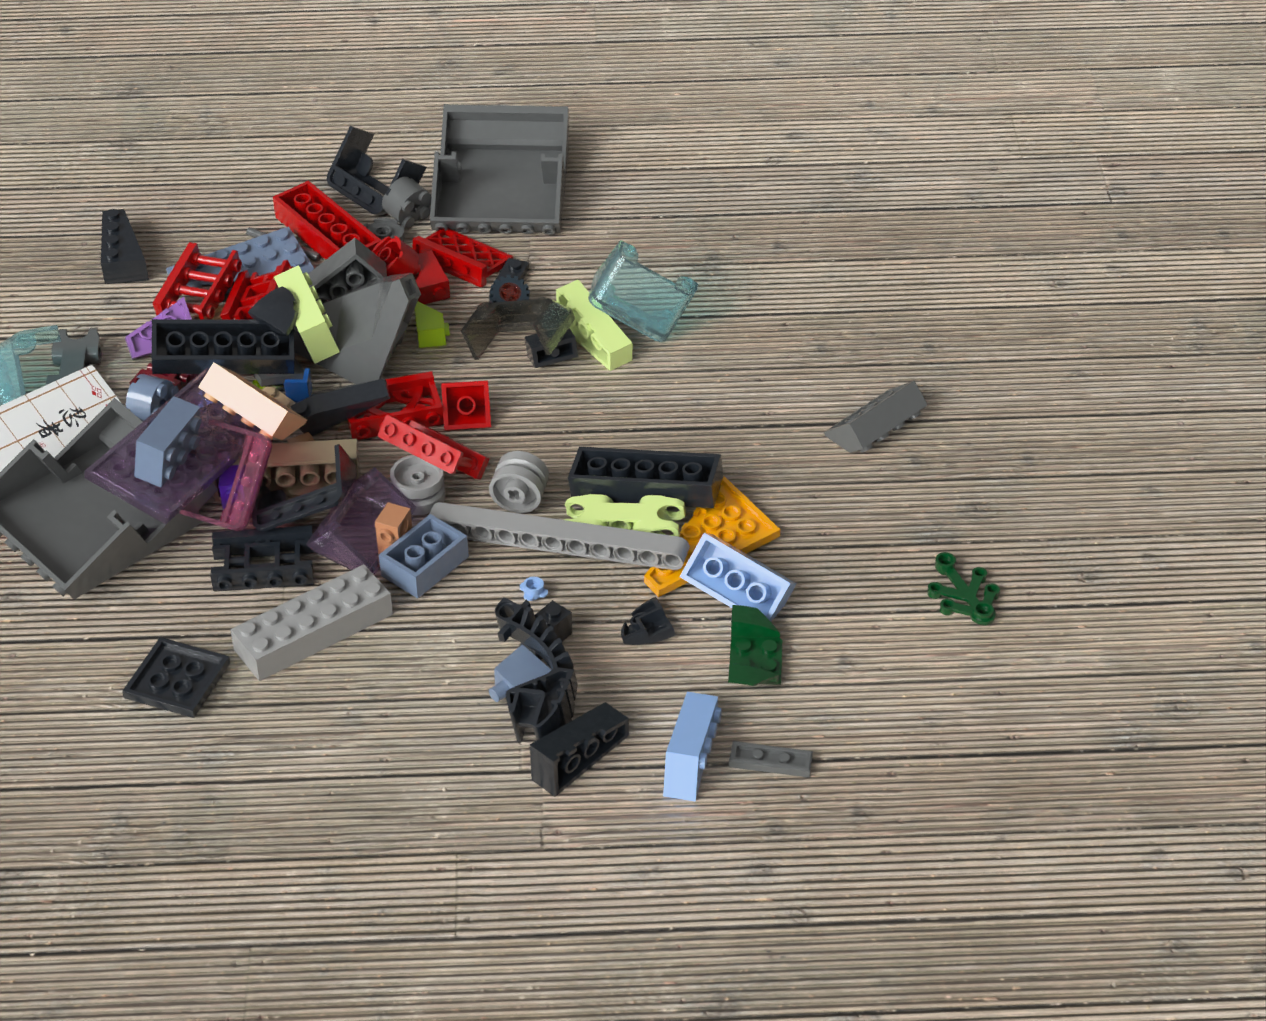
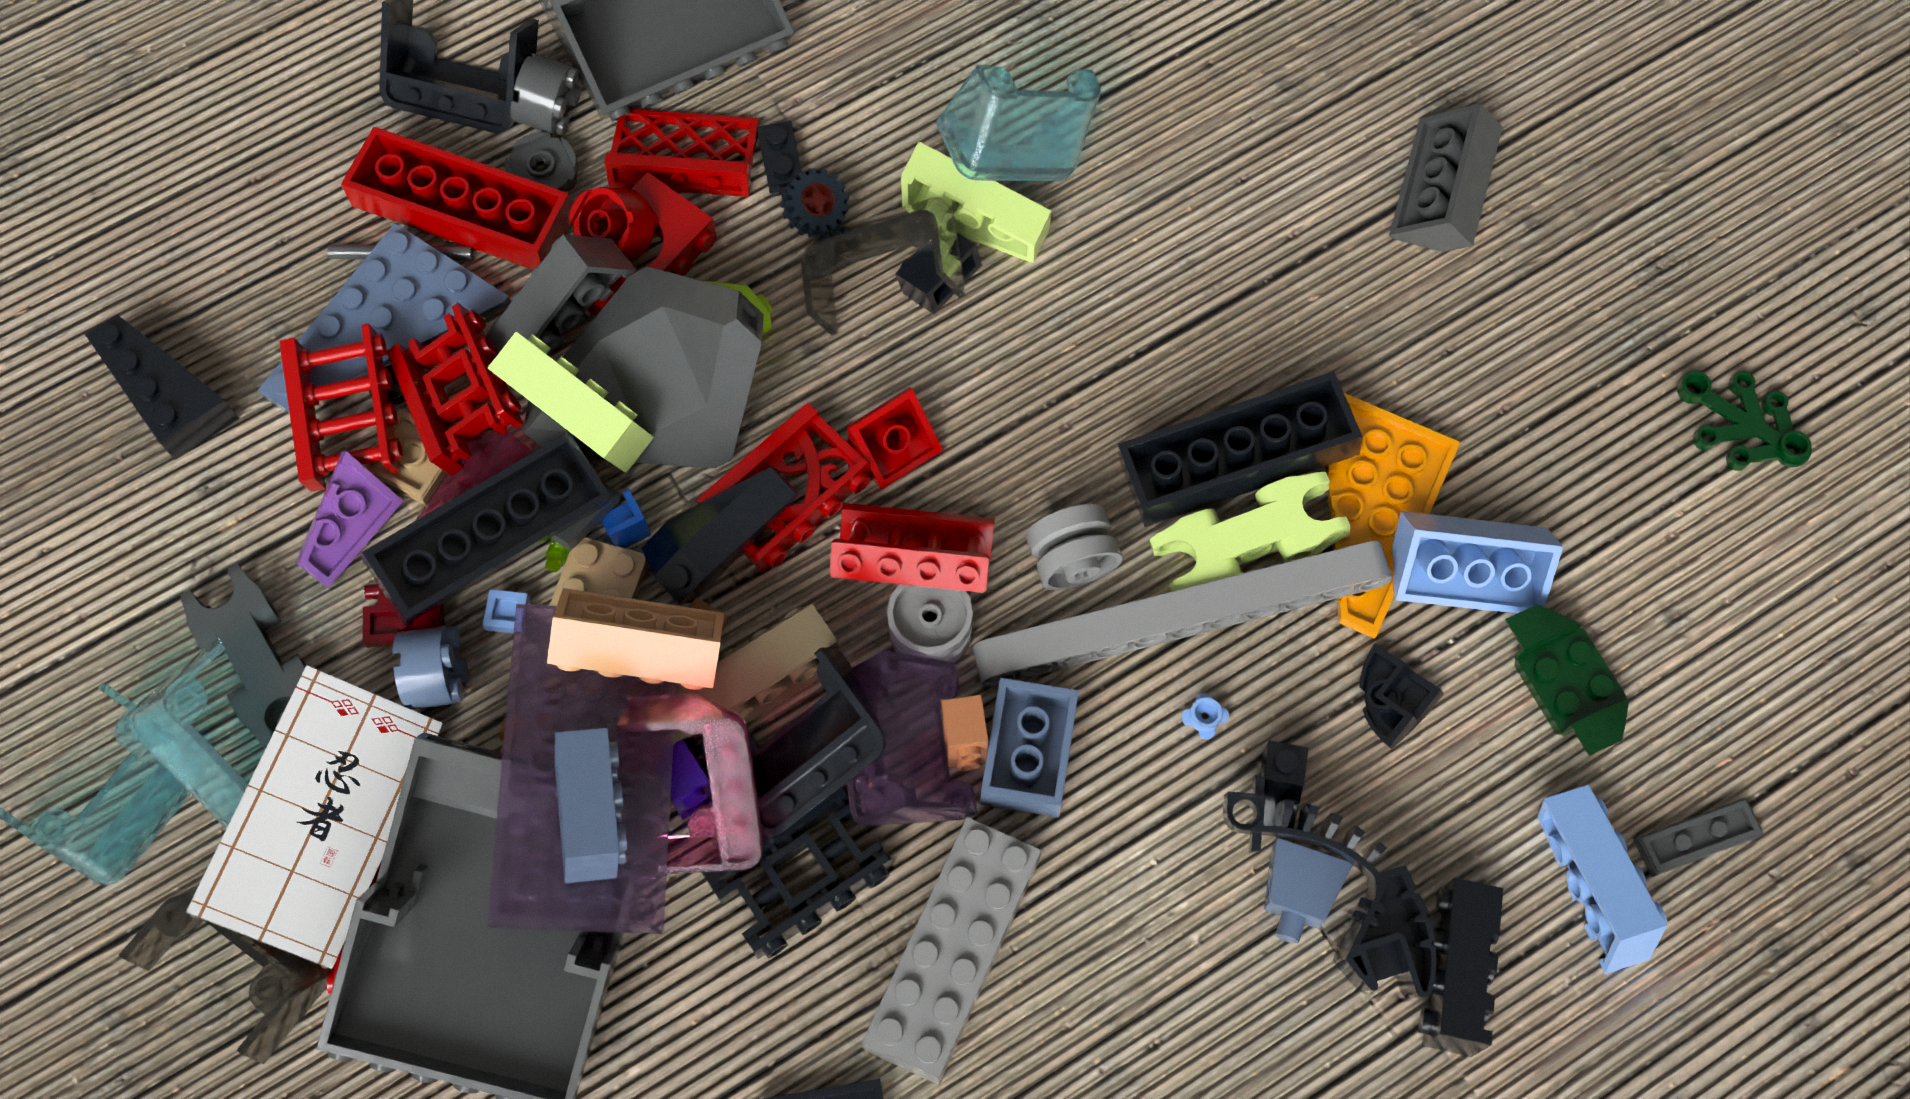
camera: 30 degrees left, 25 degrees up
black brick [248,286,298,336] -> none

